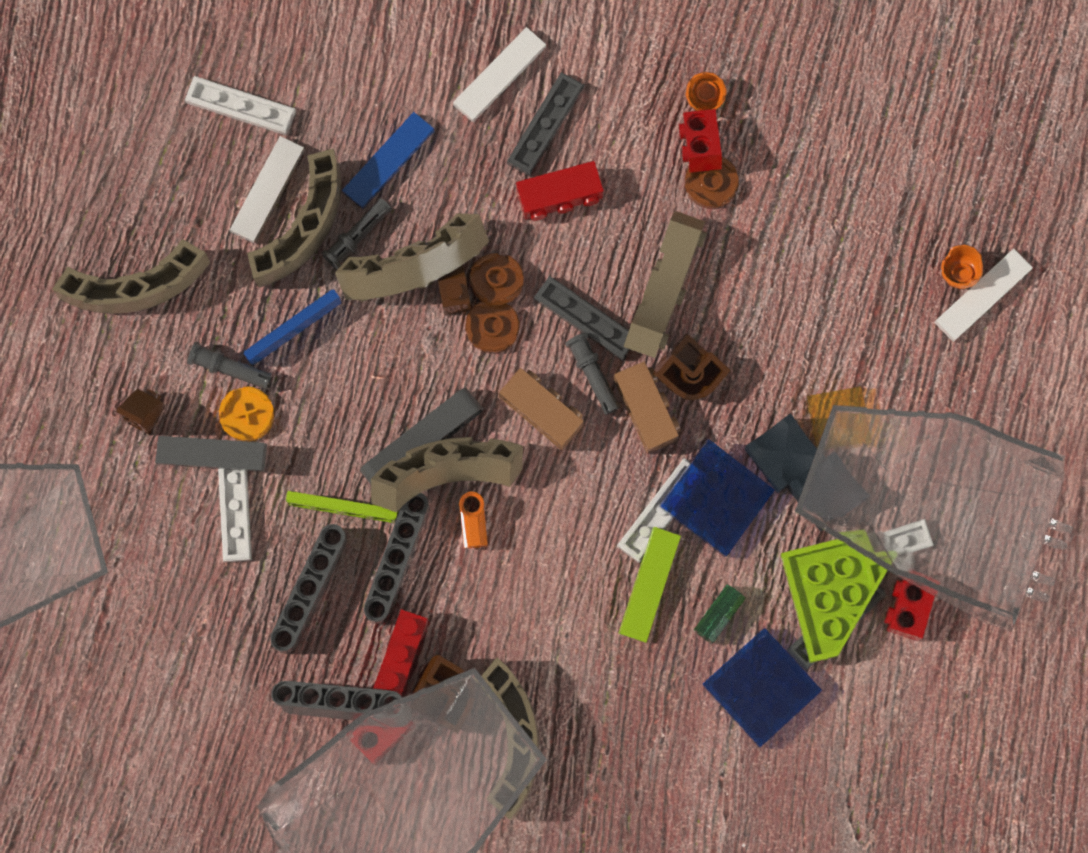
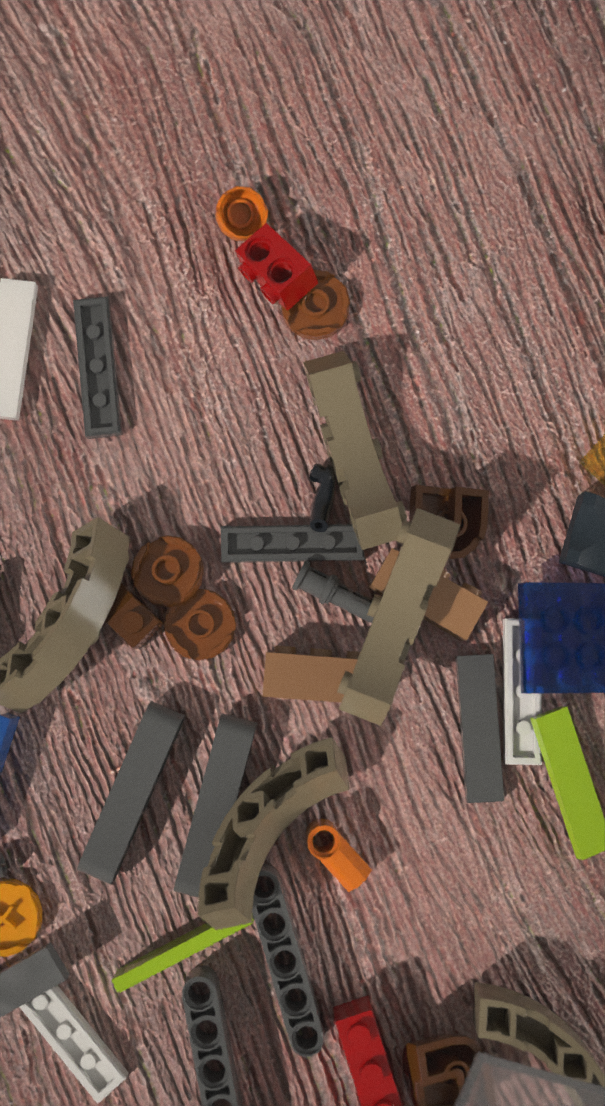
camera: 40 degrees left, 5 degrees up
red brick [516,161,604,221] -> none
none -> dark grey beam [77,701,185,885]
none -> black arm [309,463,335,532]
none -> dark tan brick [337,508,460,726]
none -> dark grey tile [455,654,504,803]

